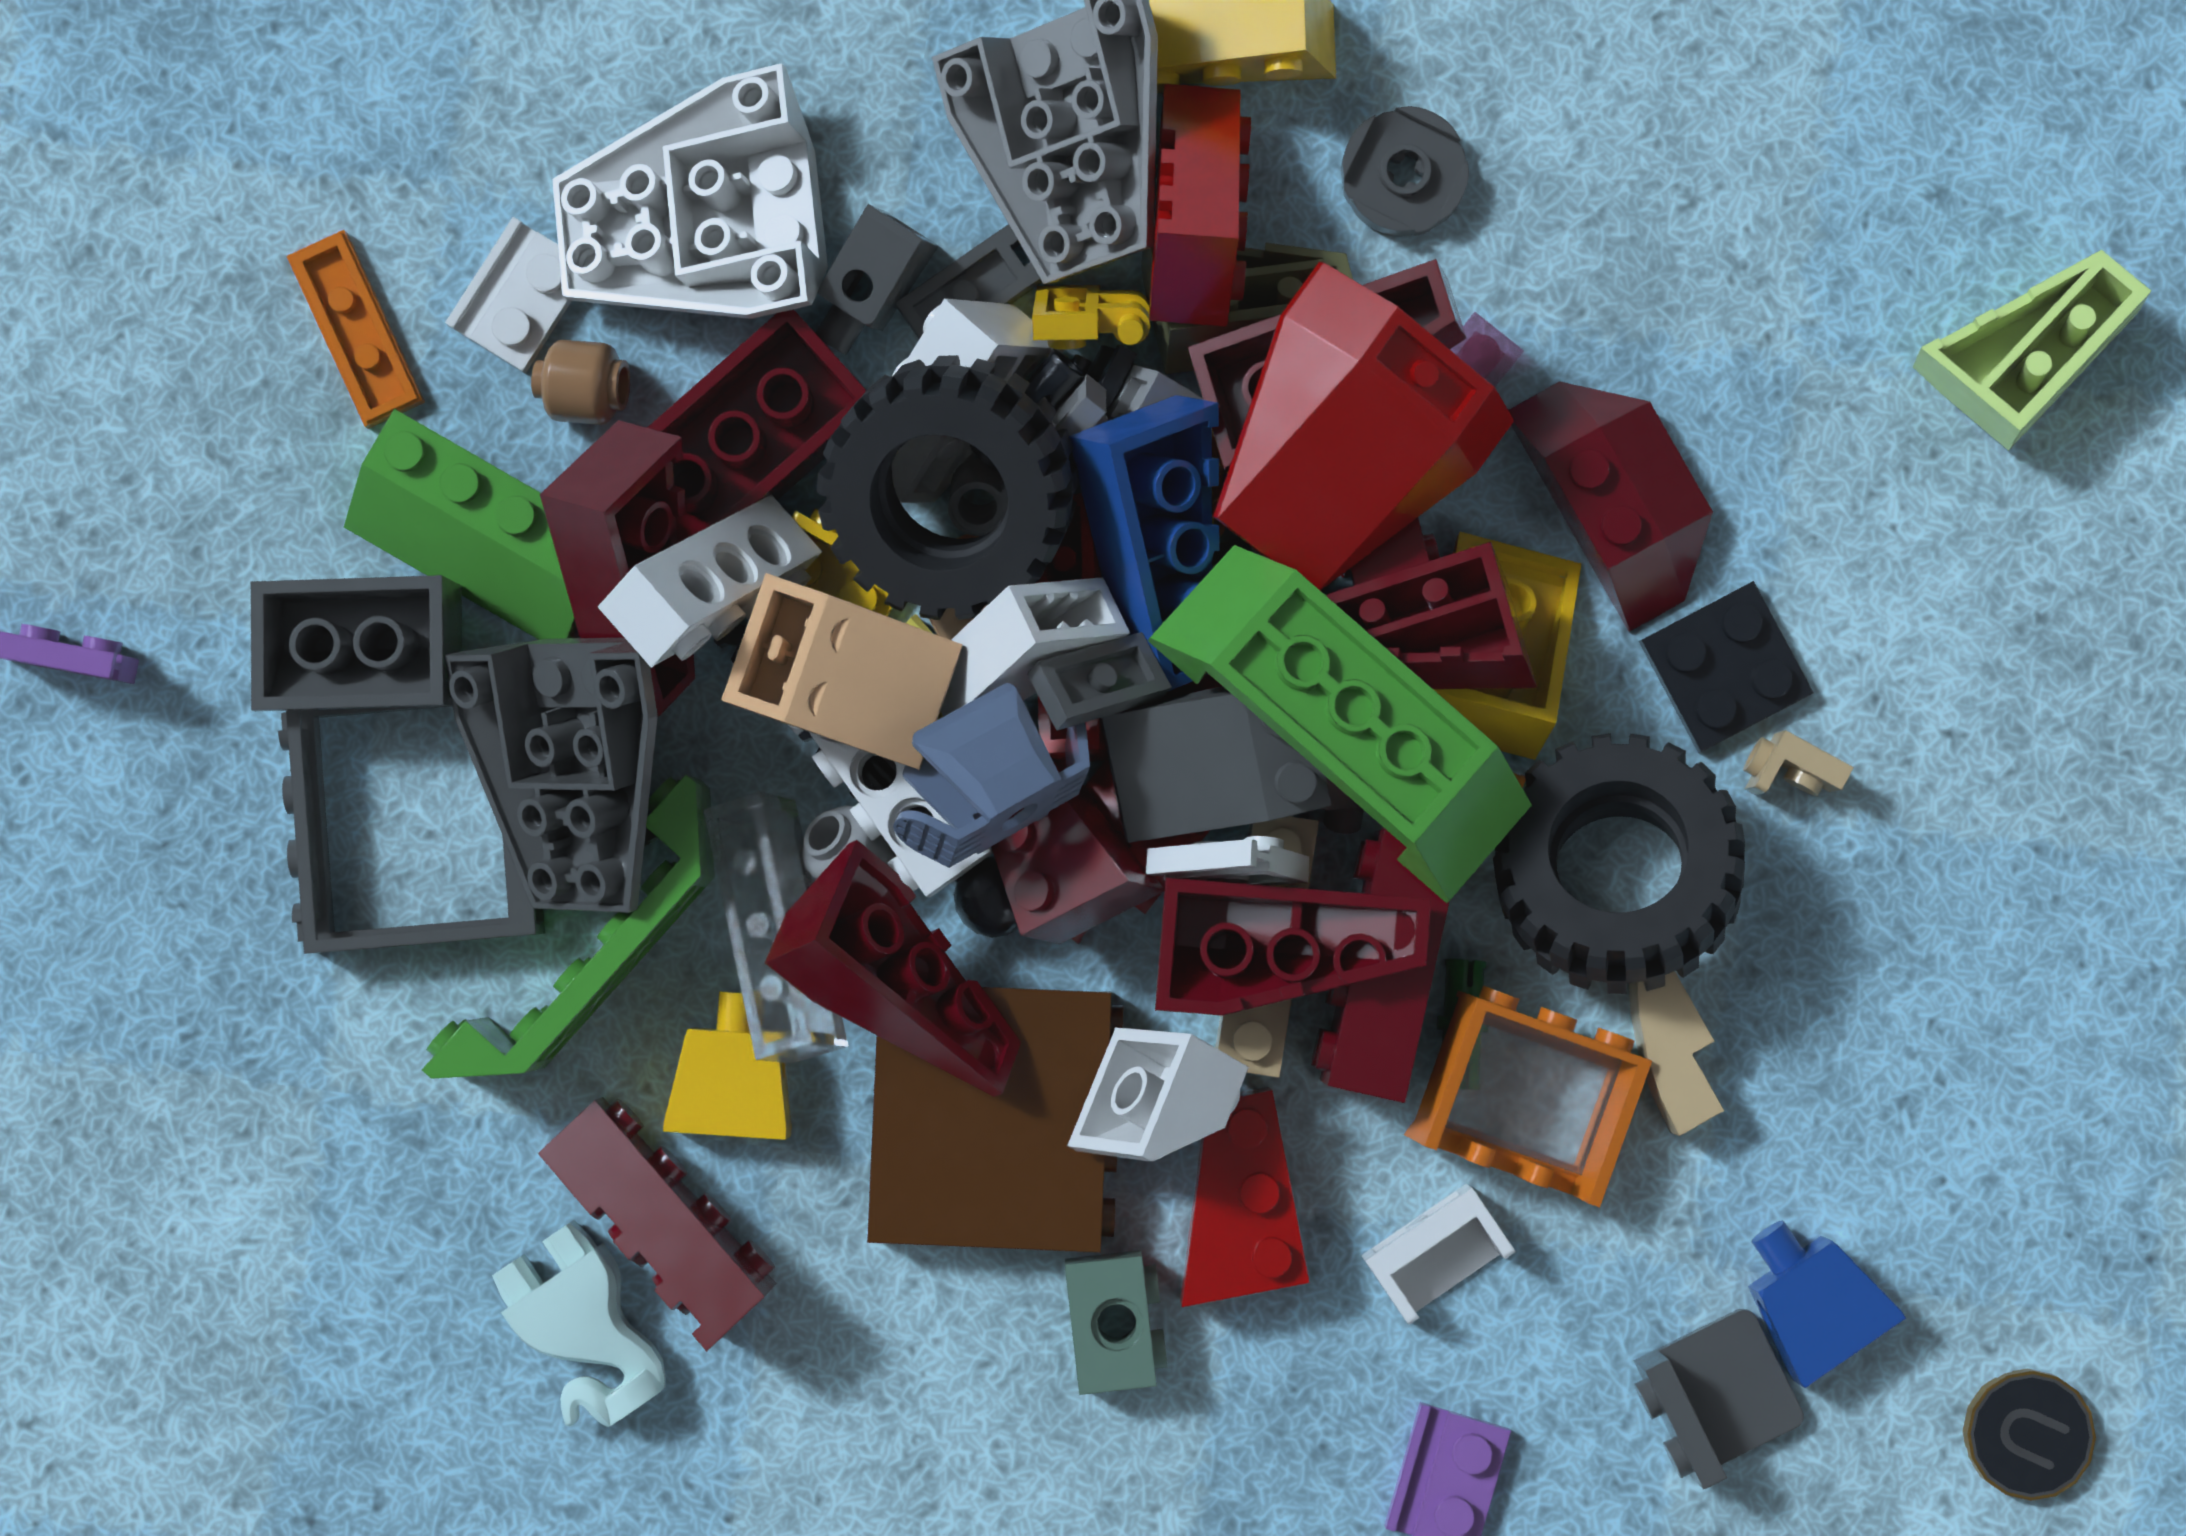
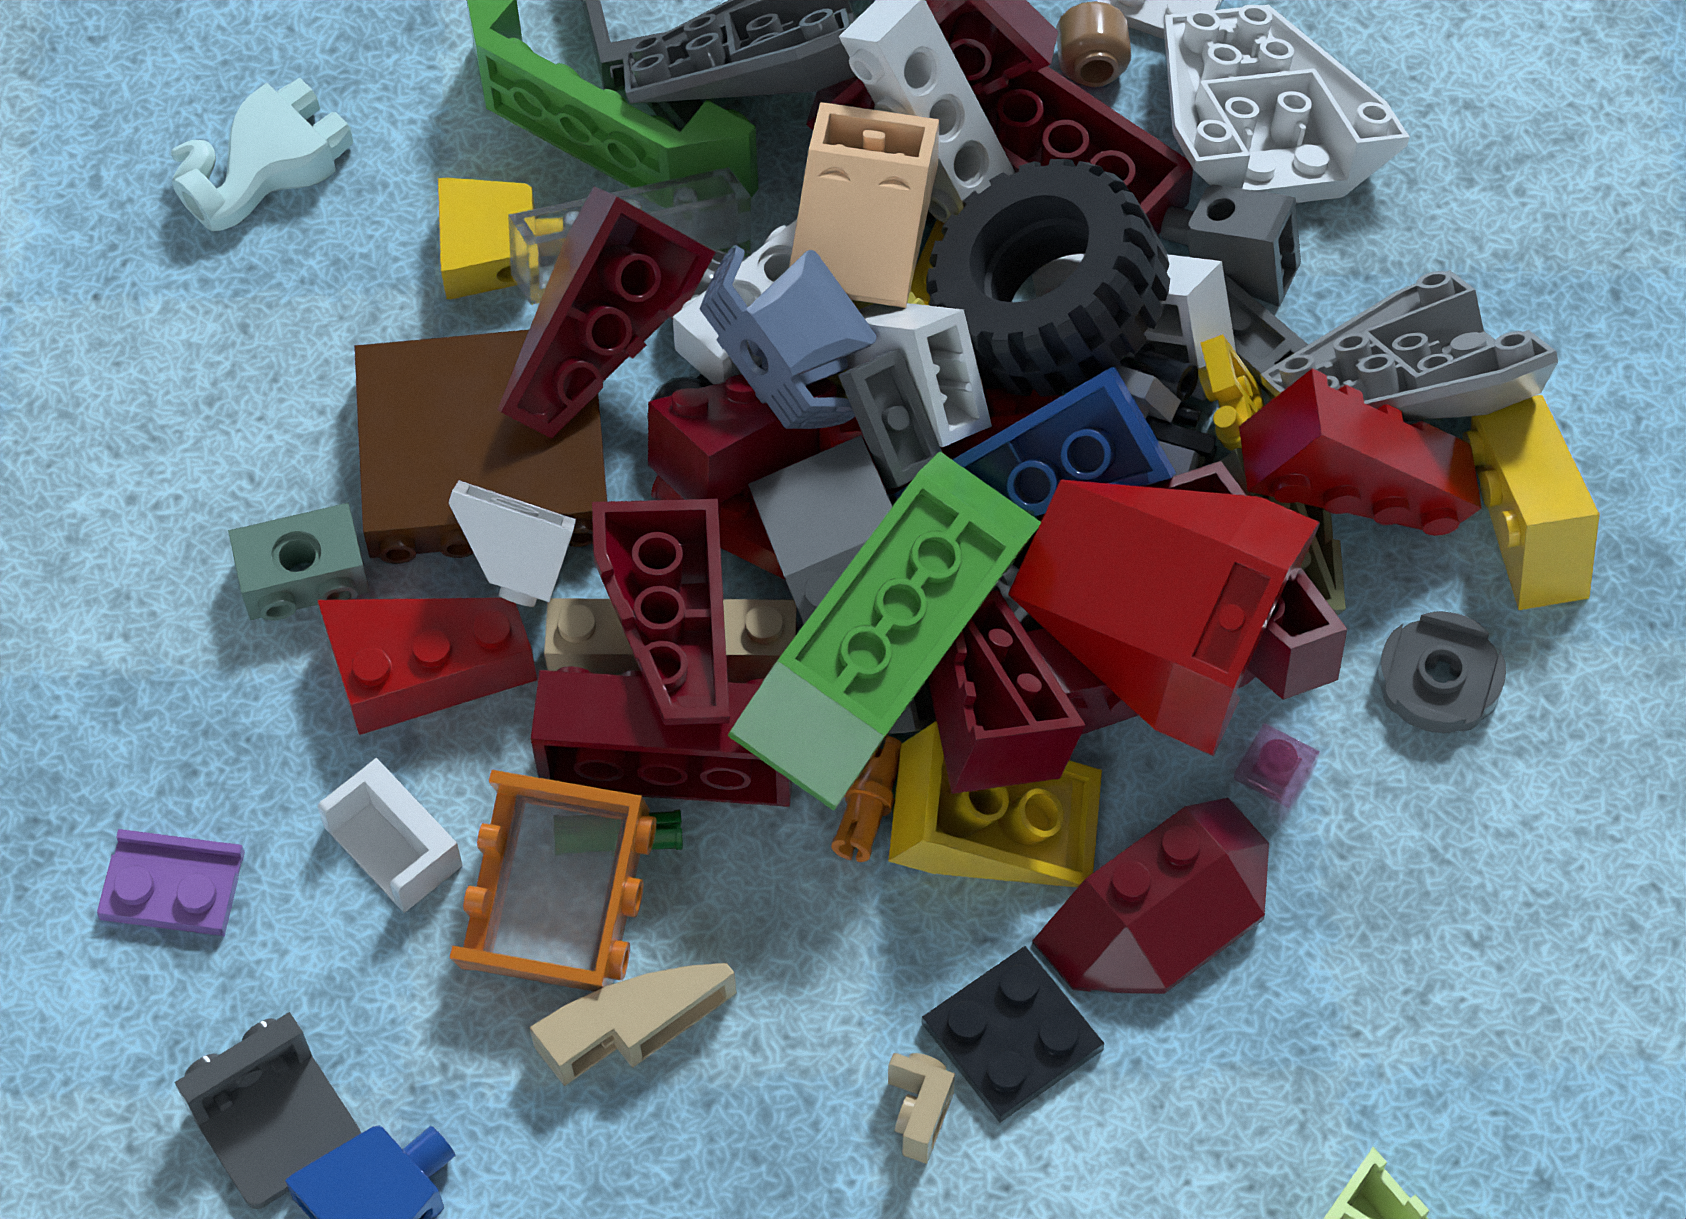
camera: 80 degrees right, 25 degrees down
dark red wedge [538,1097,777,1352] -> none
white plate [1146,836,1309,886] -> none
black tyre [1493,733,1745,994] -> none

